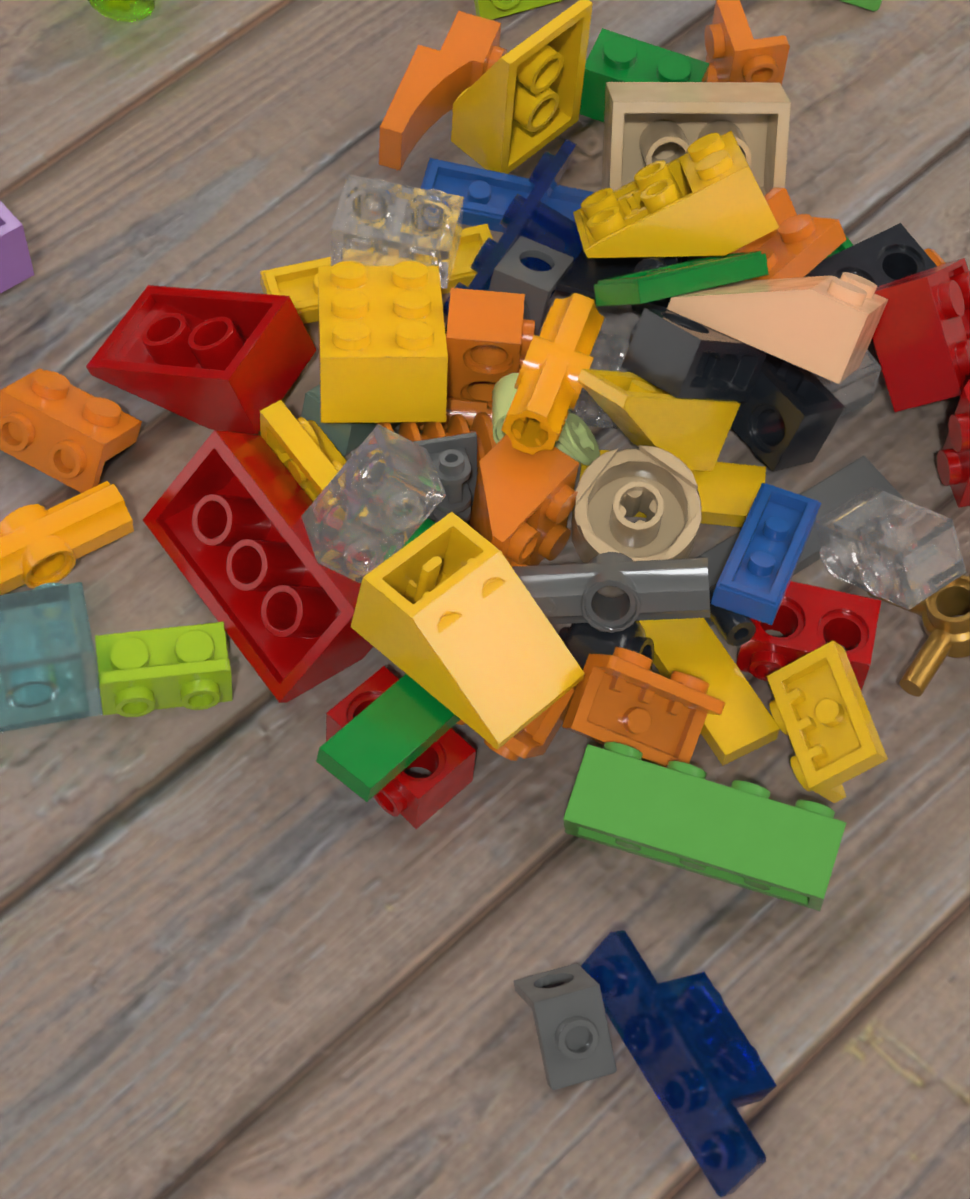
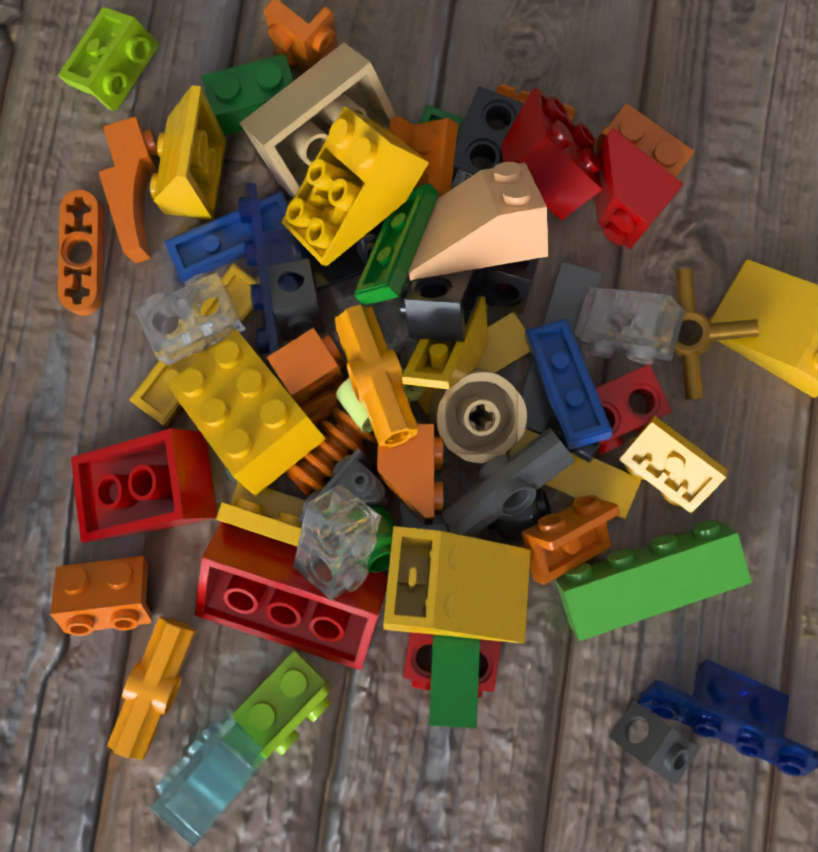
camera: 30 degrees left, 25 degrees up
none -> orange beam [58,190,104,316]

